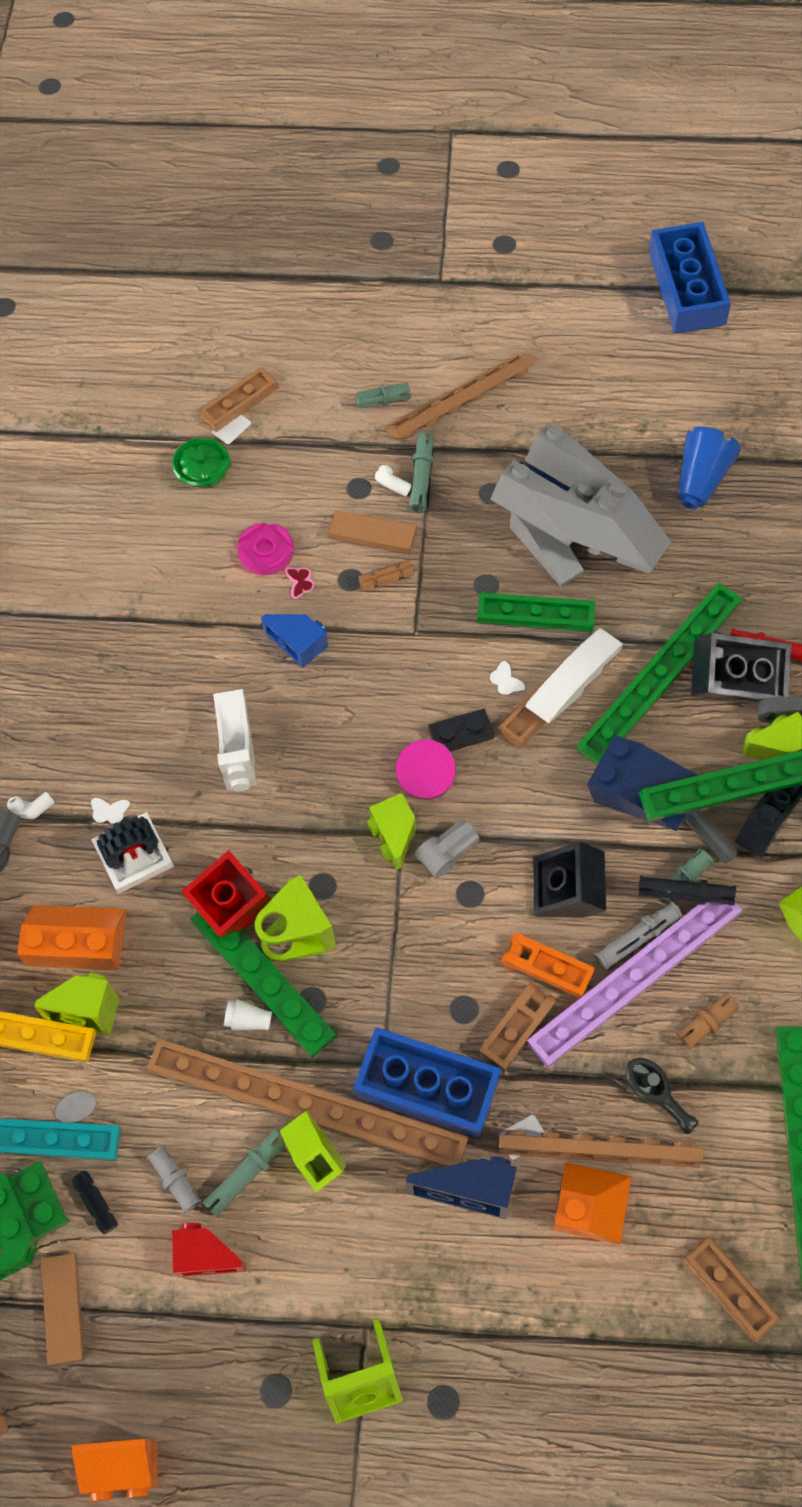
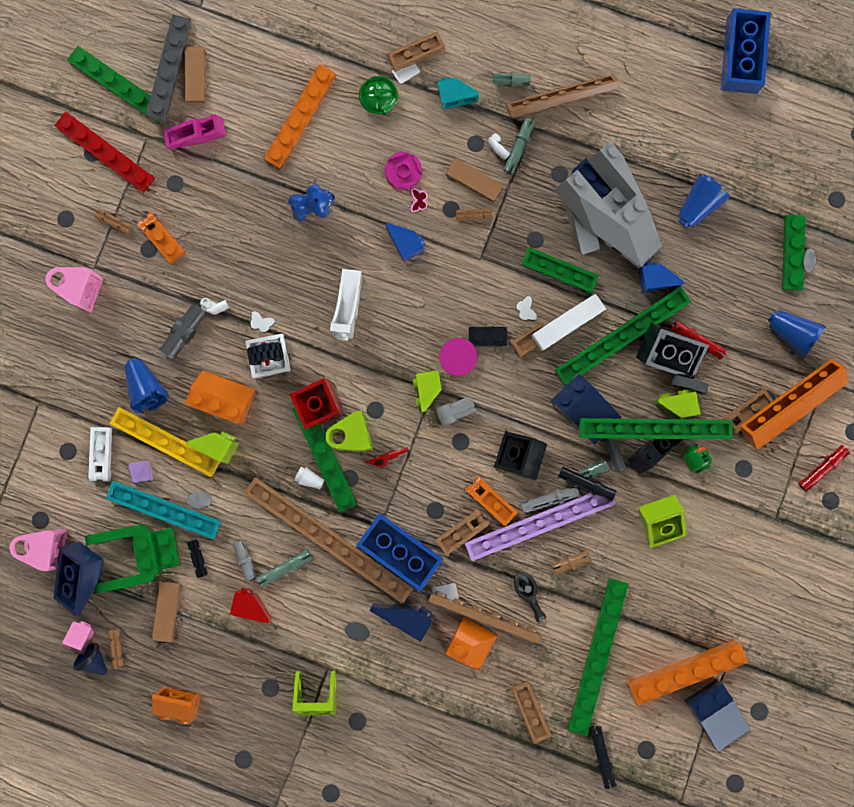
camera: 15 degrees right, 20 degrees up
lime slope [280,1110,347,1192] -> none
none -> orange plate [264,64,336,170]
none -> blue animal [288,184,335,221]
none -> dark grey sticker [345,623,370,641]
none -> red hand [364,447,409,468]
none -> teal slope [437,77,479,110]
none -> blue slope [639,262,684,293]

